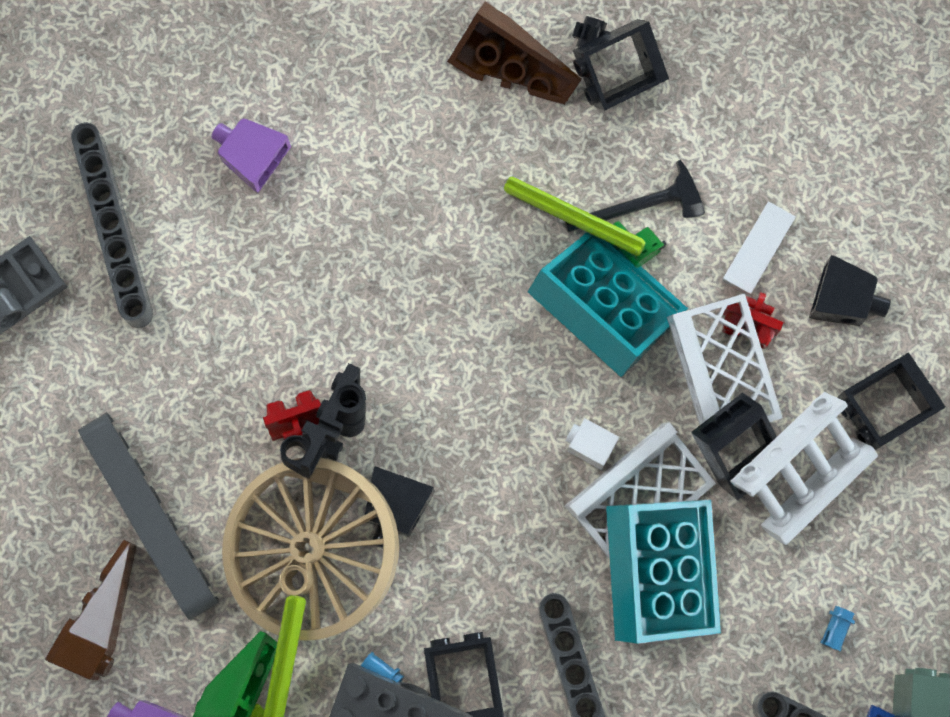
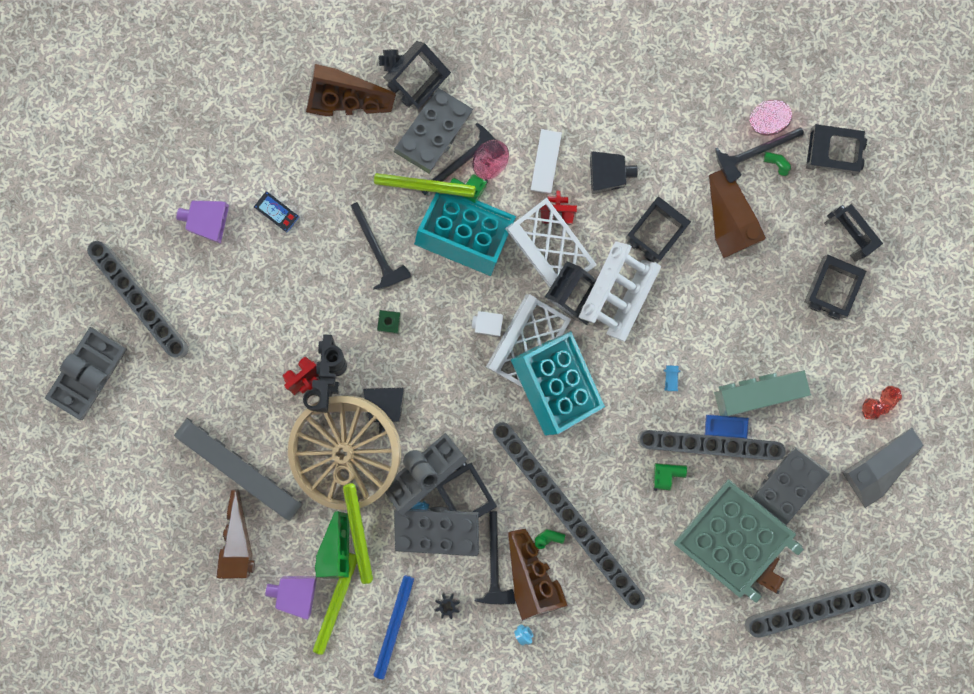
camera: 25 degrees left, 10 degrees up
none -> tile [254,191,299,233]
none -> black piece [351,202,411,290]
none -> dark green plate [377,310,401,334]
none -> dark grey plate [385,433,467,516]
none -> dark grey plate [394,88,473,174]
none -> clear pink piece [472,140,509,180]

